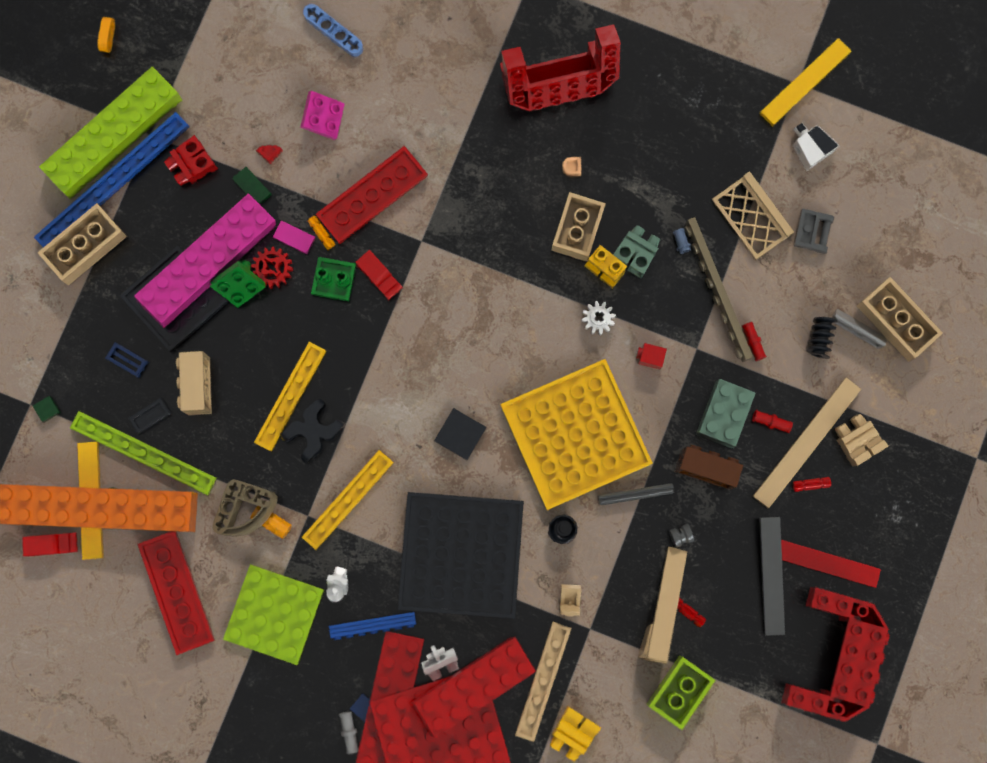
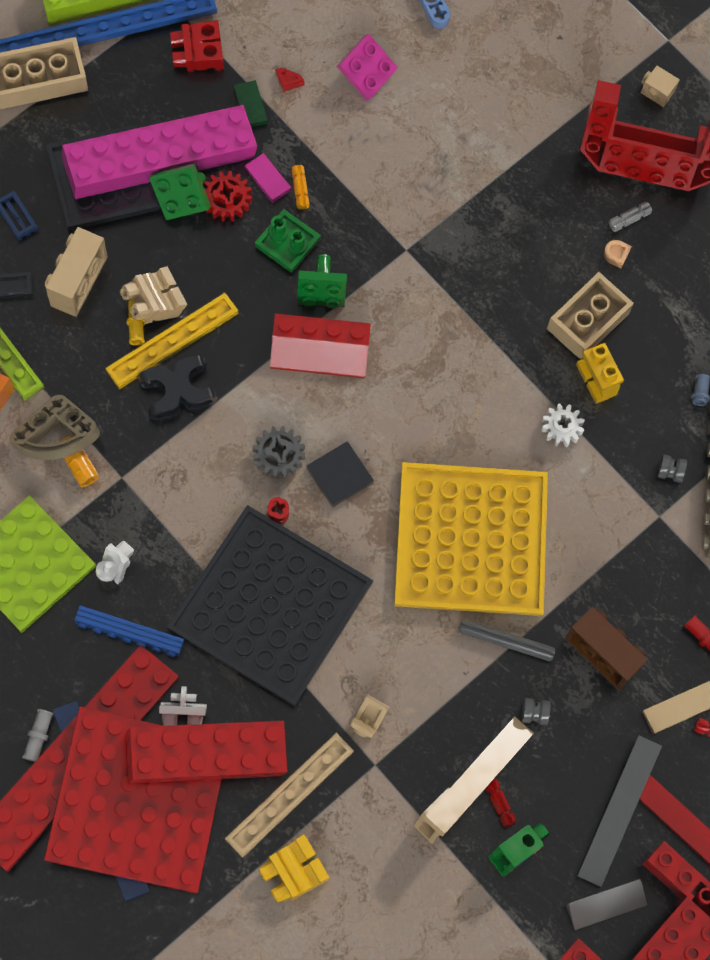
camera: 25 degrees right, 10 degrees down
yellow tile [302,450,394,550] -> none
red plate [316,145,428,245] -> none
red piece [355,250,403,300] -> none
black hair [548,514,578,544] -> none
sand green hips [613,225,660,279] -> none
red brick [636,343,667,370] -> none
lime brick [646,655,716,730] -> none
sand green brick [696,379,756,449] -> none
none -> tan hips [120,266,187,324]
none -> yellow axle [126,299,145,346]
none -> dark grey gear [253,426,305,479]
none -> red bush [267,497,289,525]
none -> slope [270,313,371,378]
none -> green plate [297,254,347,308]
none -> green torso [488,823,549,878]
none -> light grey slope [566,879,647,931]
none -> light grey axle [609,202,652,232]
none -> tan brick [641,66,680,107]
none -> dark grey wheel [657,454,687,483]

